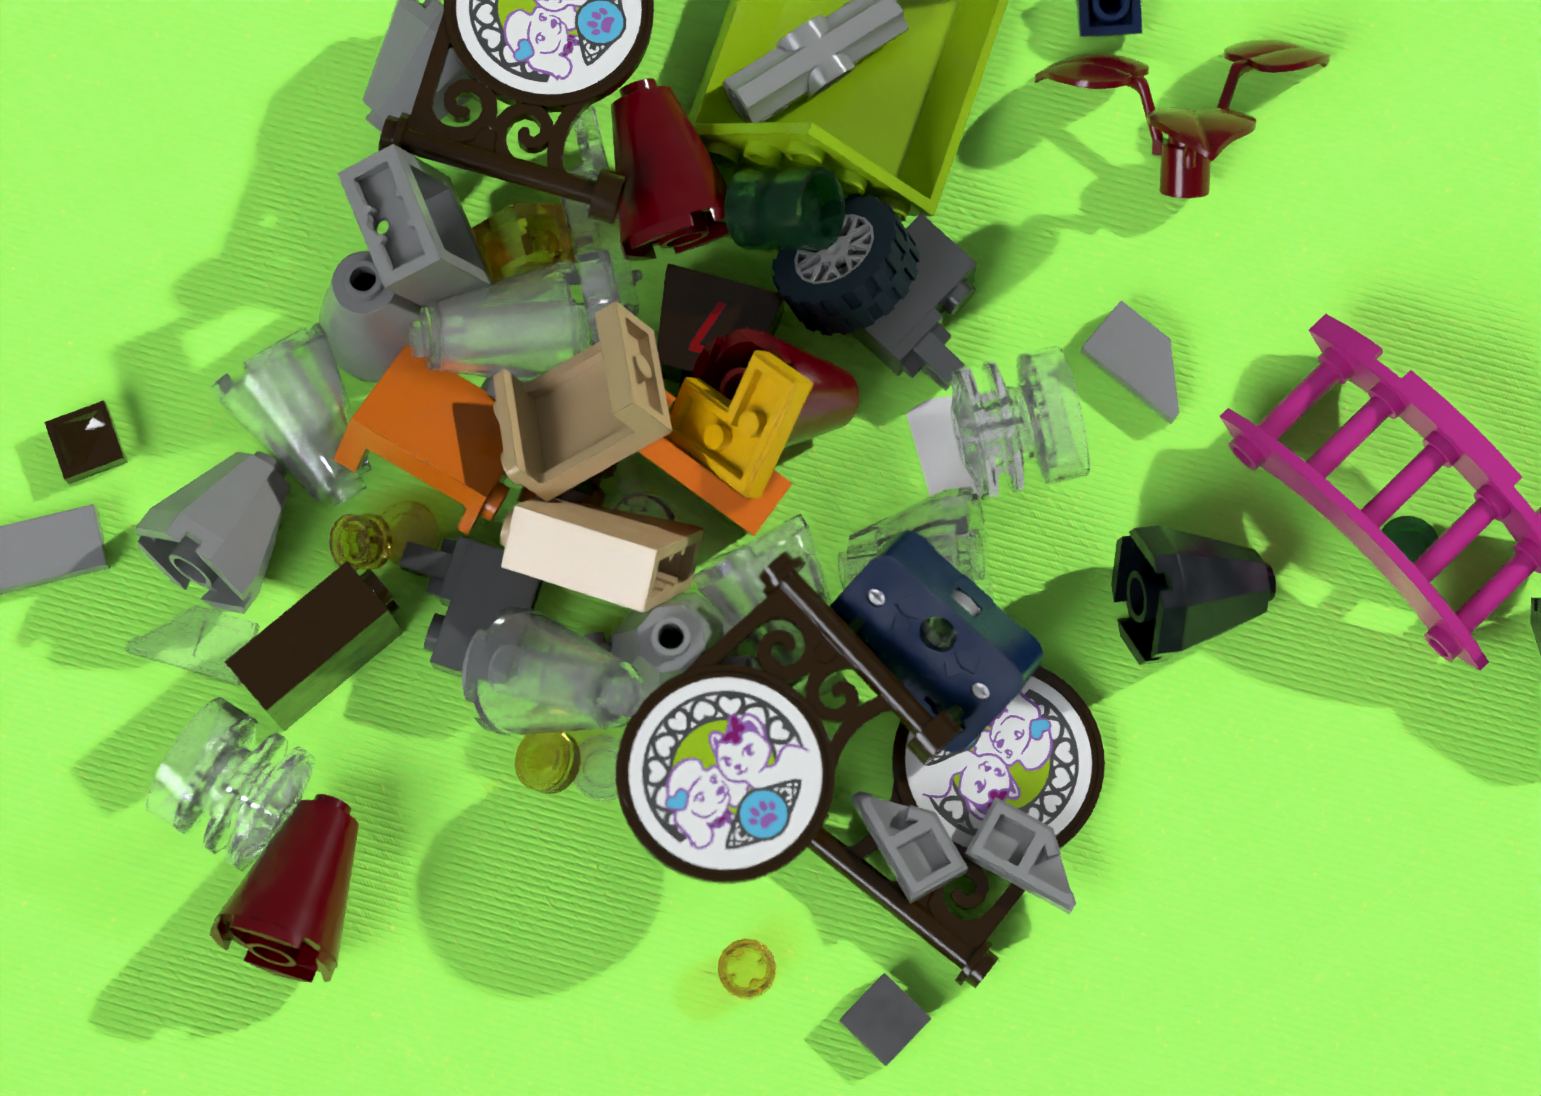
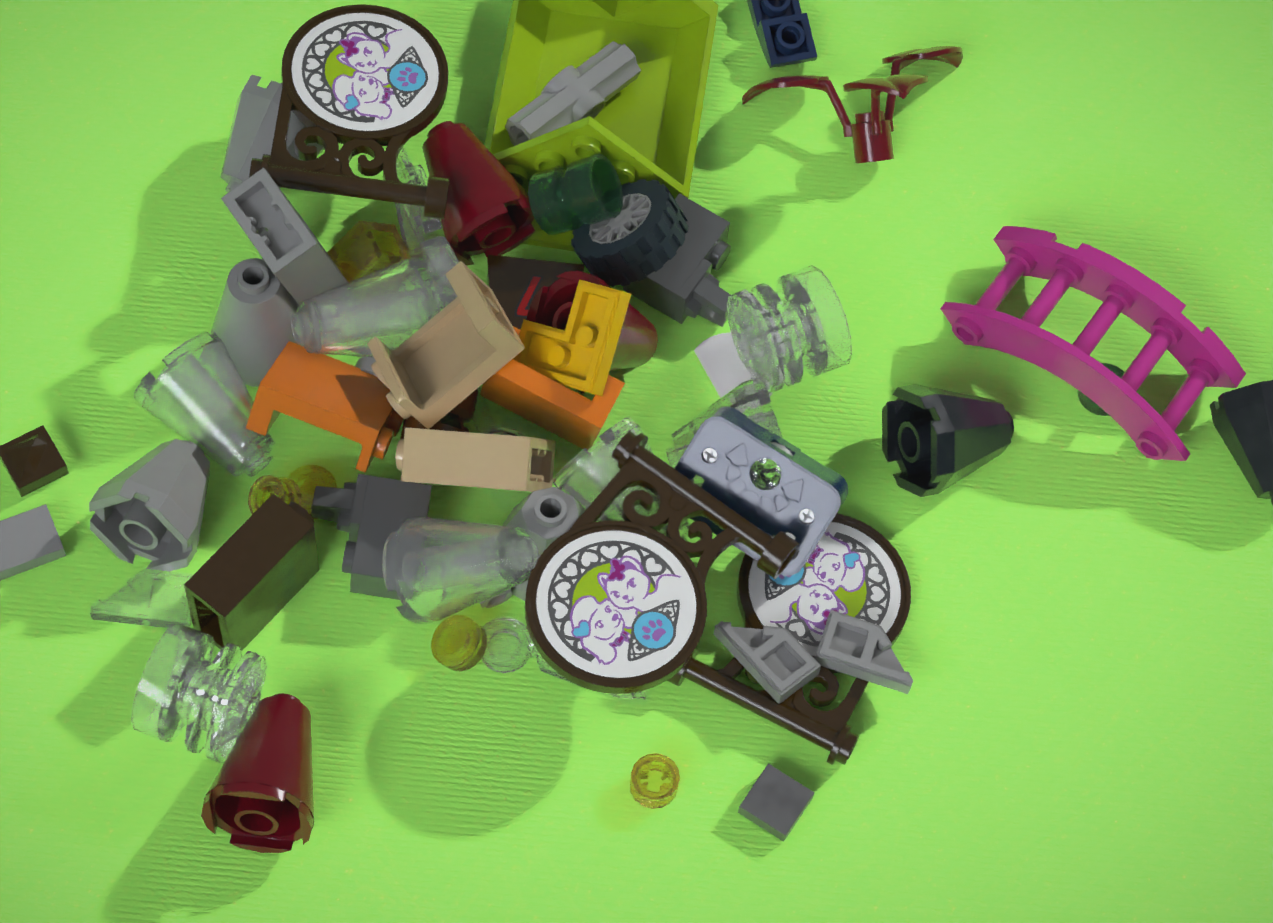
camera: 20 degrees left, 15 degrees down
light grey tile [1080,300,1179,424] -> none

